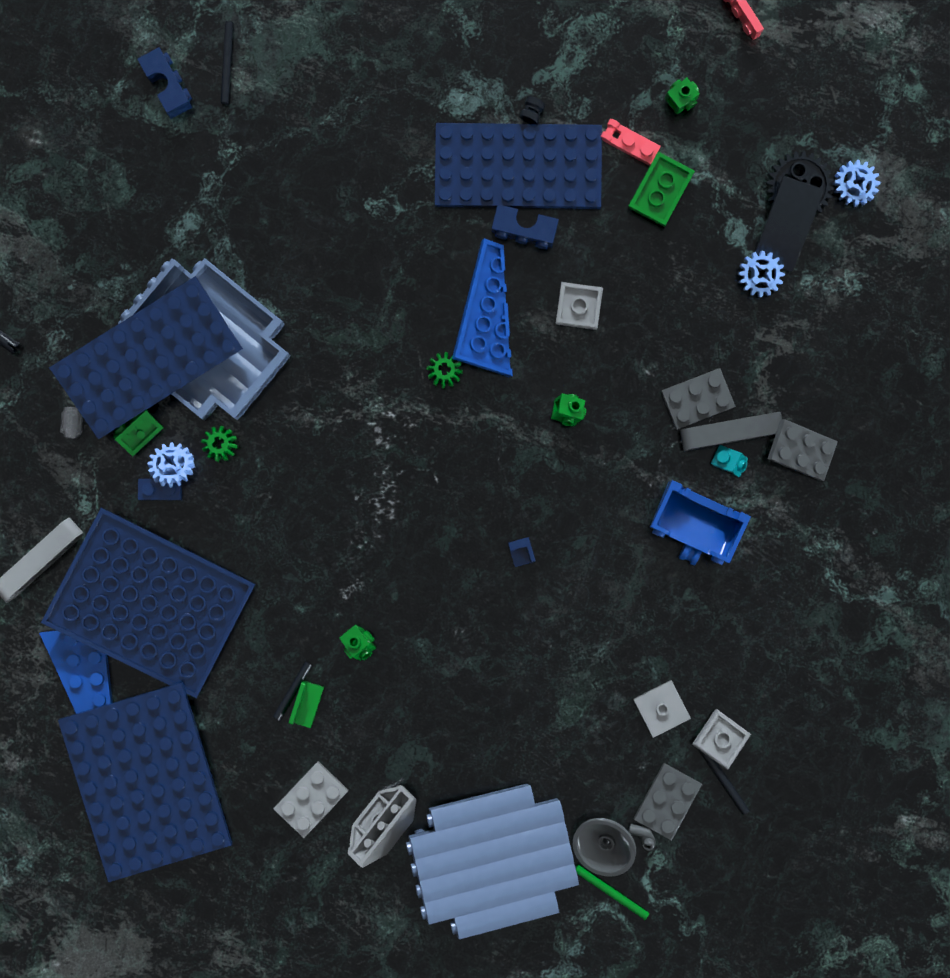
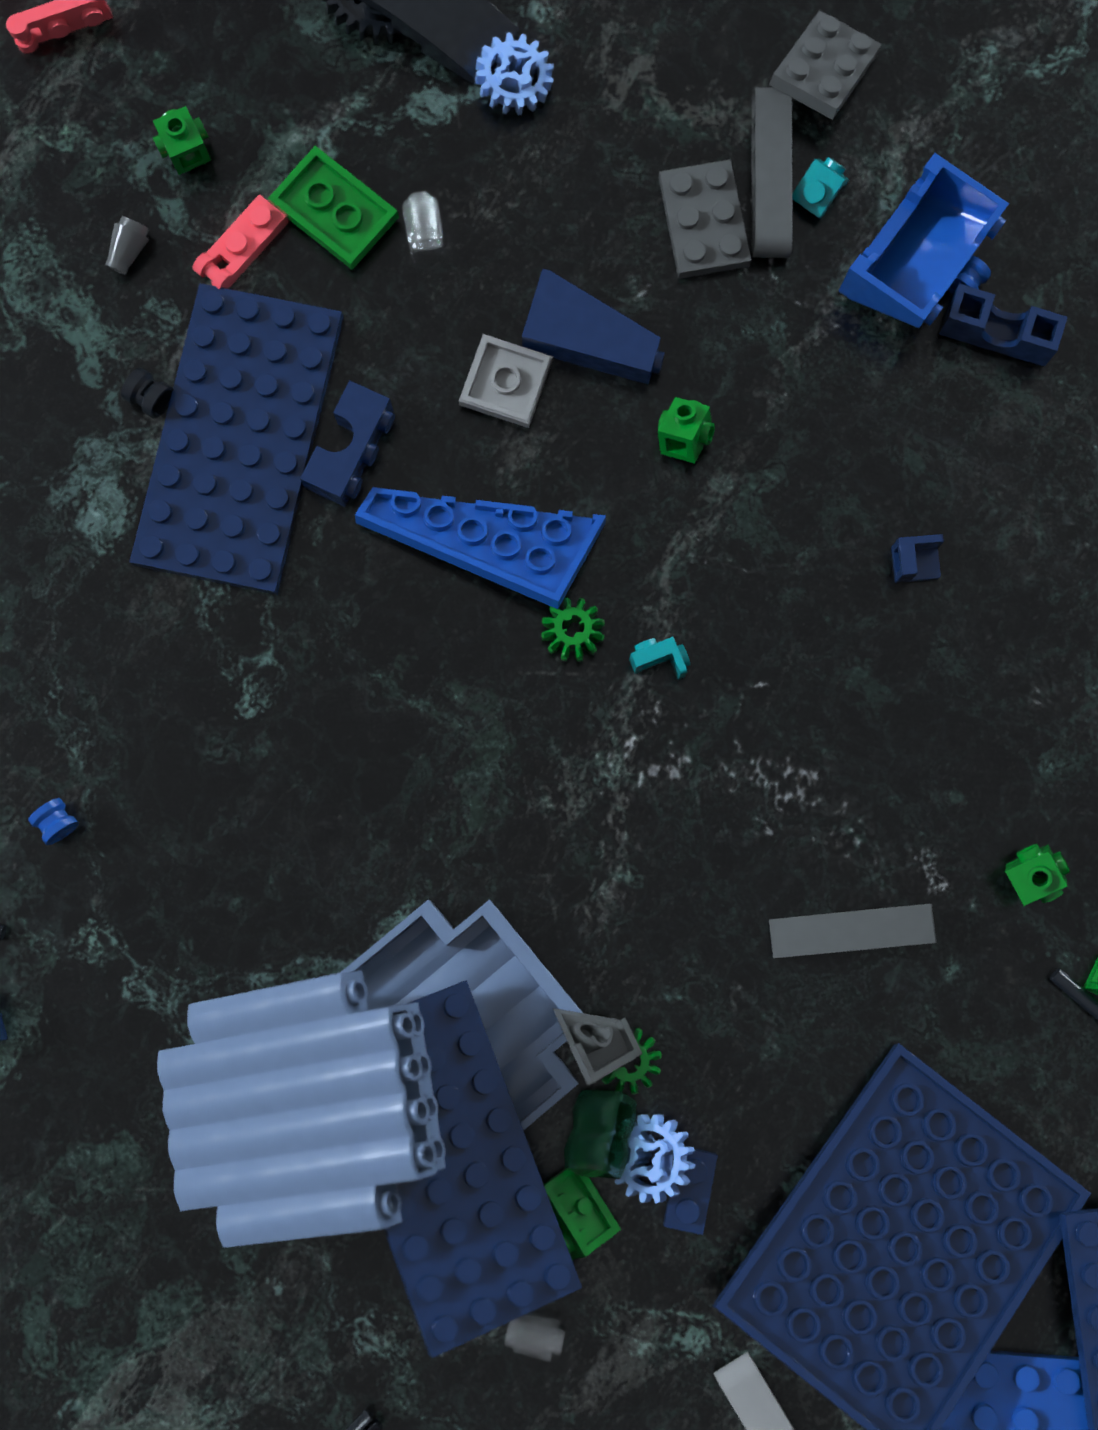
camera: 80 degrees left, 5 degrees down
none -> blue wheel [28,798,79,845]
none -> dark grey cone [105,216,149,275]
none -> sand blue panel [157,970,446,1248]
none -> clear brick [402,192,443,251]
none -> dark blue slope [522,269,665,385]
none -> dark grey slope [553,1008,643,1085]
none -> clear green brick [564,1090,637,1179]
none -> teal bracket [629,637,691,680]
none -> dark grey slope [769,904,937,958]
none -> dark blue arch [939,284,1068,367]

